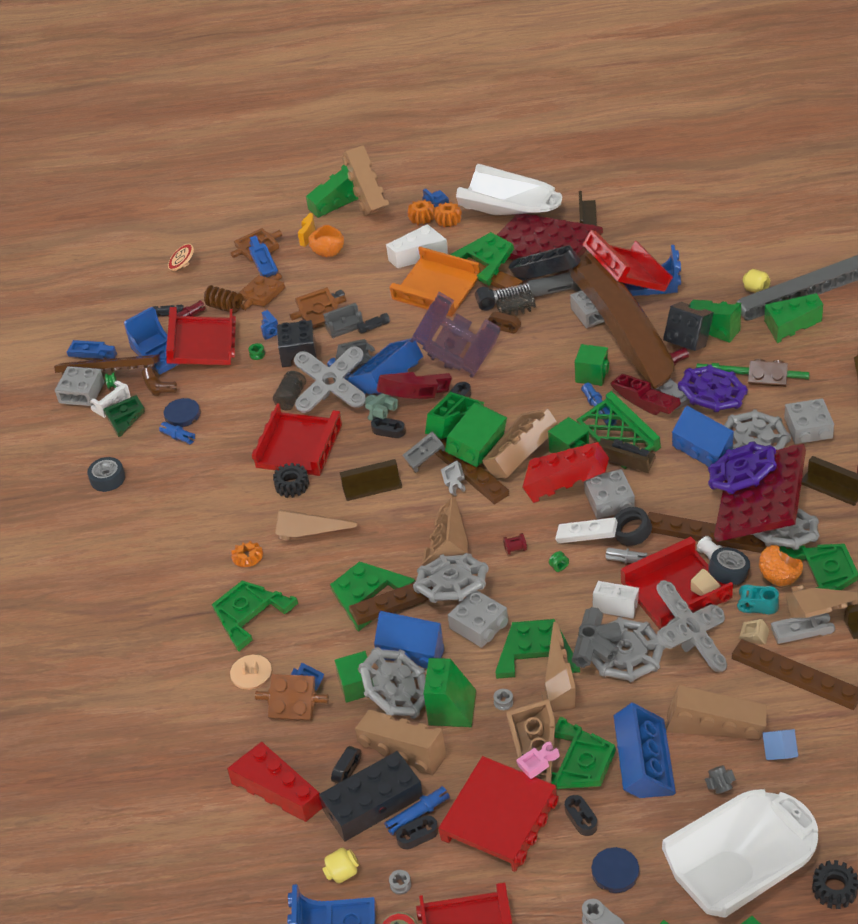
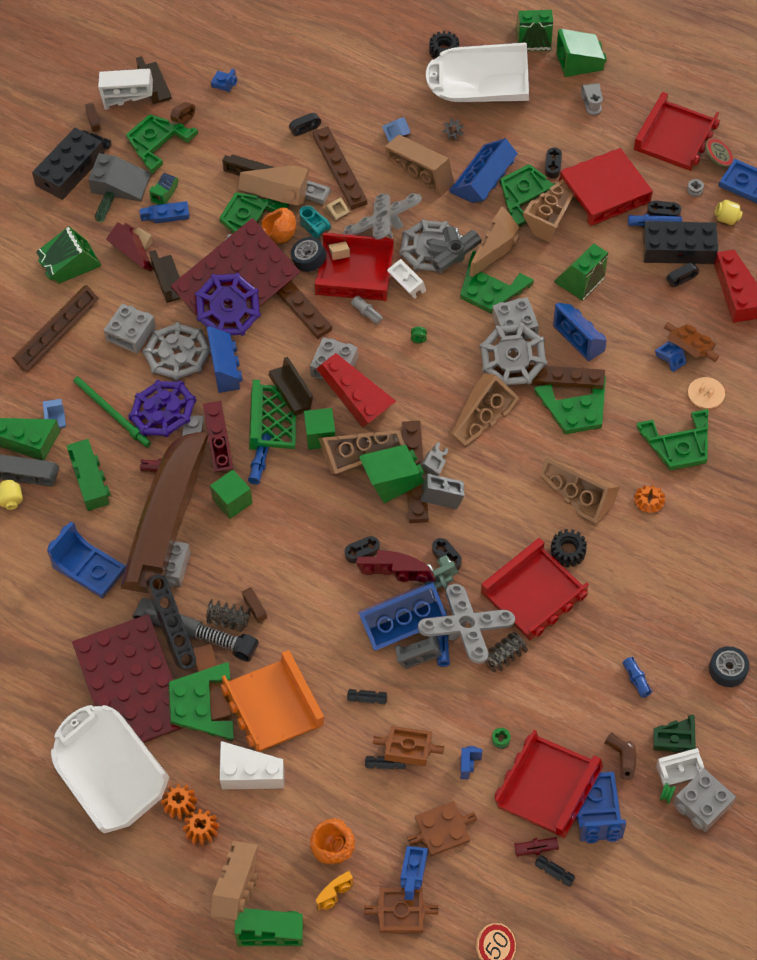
camera: 150 degrees left, 15 degrees up
reddish brown plate [54,354,160,375] -> none
blue hinge [67,340,117,359] -> none
dark blue tile [163,398,200,427] -> none
reddish brown piece [204,285,243,313] -> none
black piece [277,320,317,367] -> none
dark grey hinge [323,303,363,338] -> none
green head [334,651,374,703] -> none
dark brown panel [339,459,402,501] -> none
medium nougat wedge [355,710,446,776] -> none
light grey plate [358,647,426,718] -> none
clear purple piece [410,292,500,378] -> none
blue bracket [422,189,449,207] -> none
green wedge [425,392,484,439] -> none
light grey bush [493,689,513,710] -> none
dark red bush [503,533,527,555] -> none
bright pink plate [516,741,560,779] -> none
white plate [556,518,618,544] -> none
dark brown panel [579,191,597,226] -> none
red panel [583,230,673,292] -> none
dark blue tile [591,847,639,893] -> none
black axle [612,439,649,457] -> none
black tyre [614,507,652,546] -> none
black piece [663,302,714,351] -> none
white bush [697,536,723,560] -> none
bracket [748,359,788,387] -> none
none -> medium blue panel [43,399,66,428]

